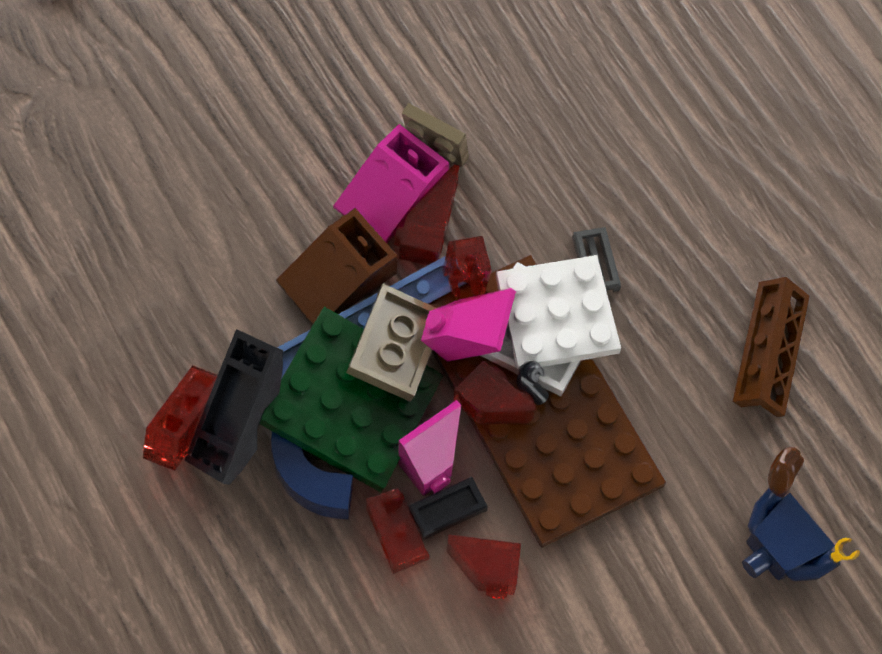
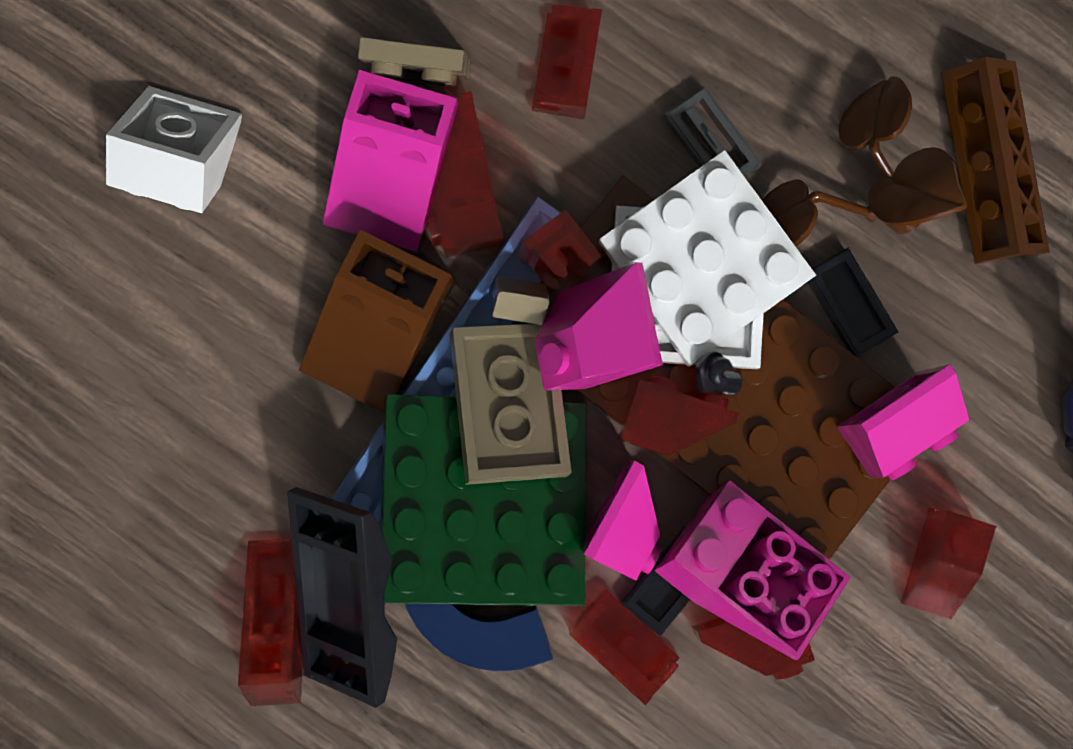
camera: 25 degrees left, 20 degrees up
none -> white slope [106,86,242,213]
none -> dark tan slope [492,276,549,325]
none -> clear red hinge [532,5,602,119]
none -> dark pink slope [655,481,851,660]
none -> reddish brown plant [762,76,967,247]
none -> black tile [808,247,899,357]
none -> dark pink slope [837,364,969,480]
none -> clear red slope [901,508,996,619]

